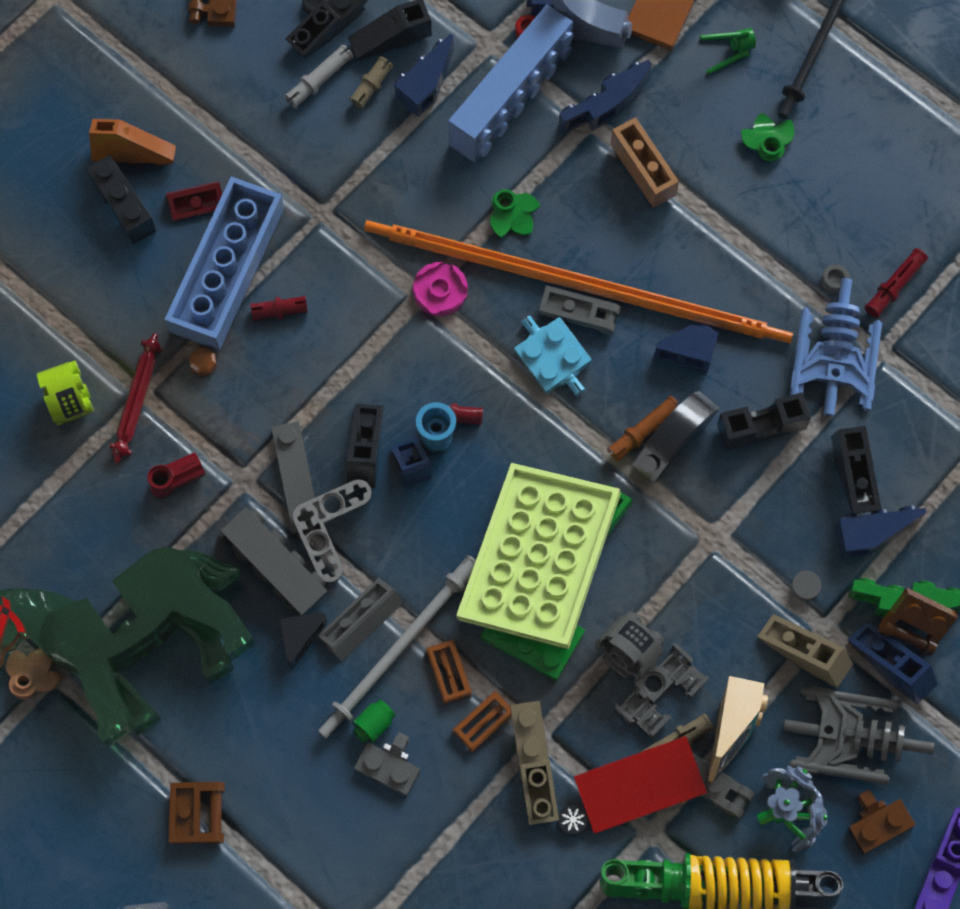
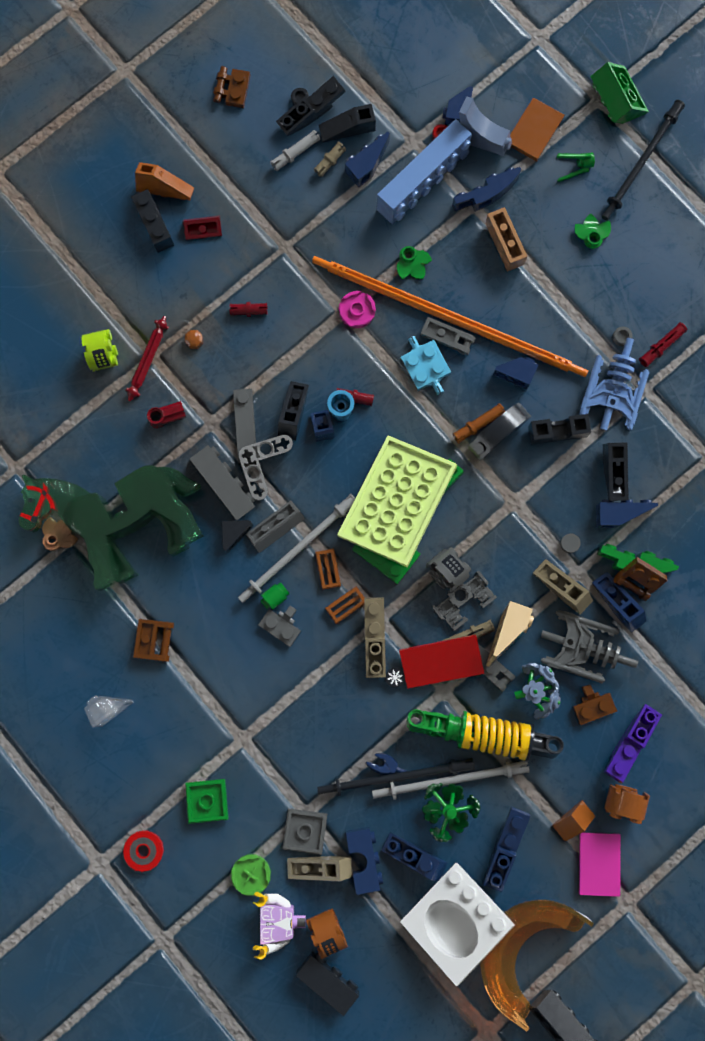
camera: 10 degrees right, 10 degrees up
medium blue brick [164,176,285,351] -> none

